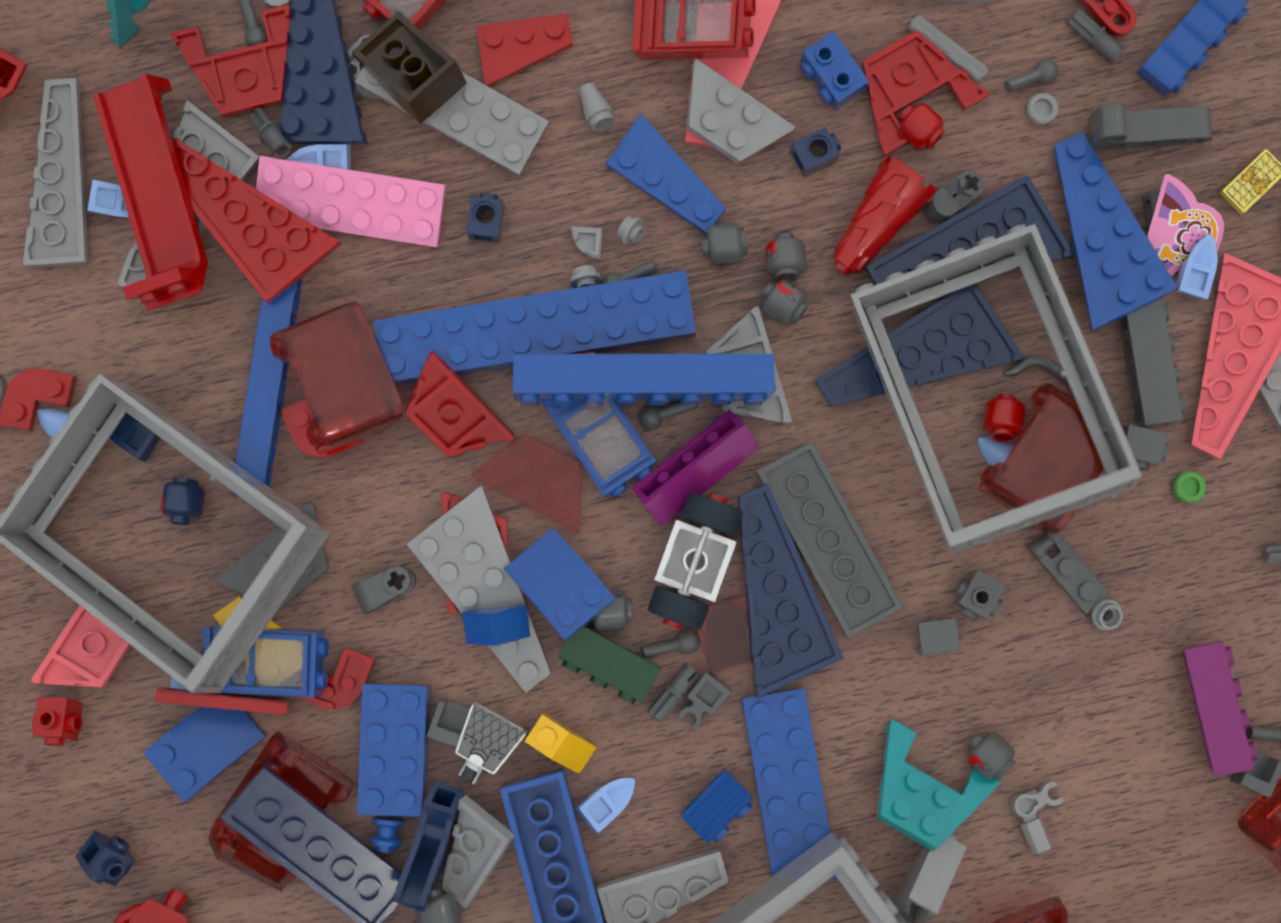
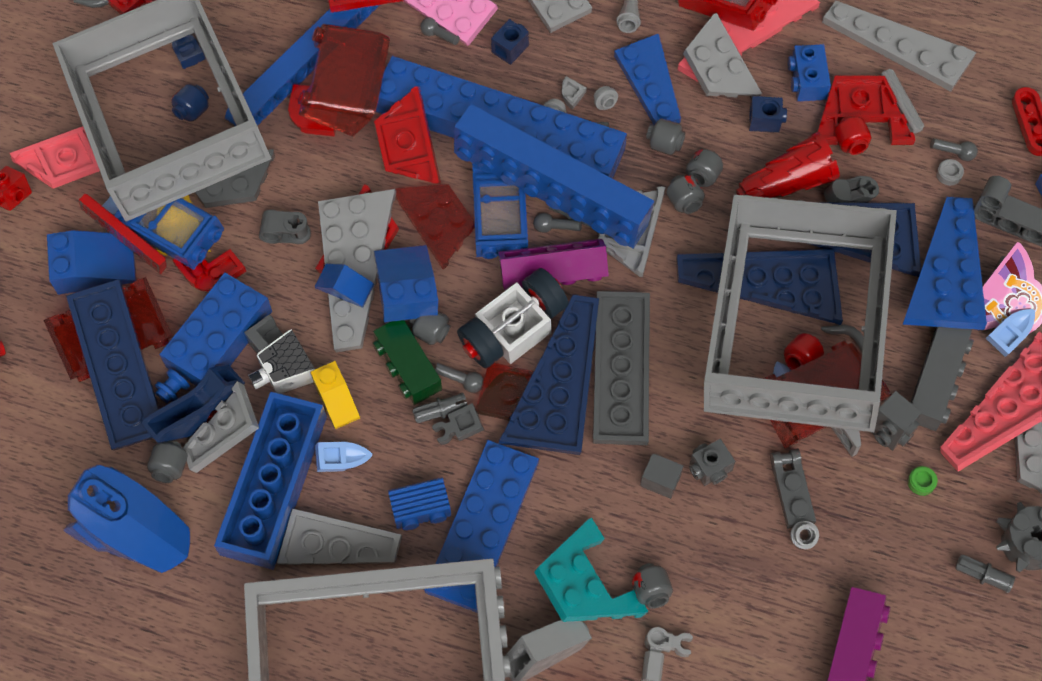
camera: 30 degrees right, 20 degrees down
dark grey axle [1068,10,1125,63] -> none
none -> dark grey bar [420,17,460,45]

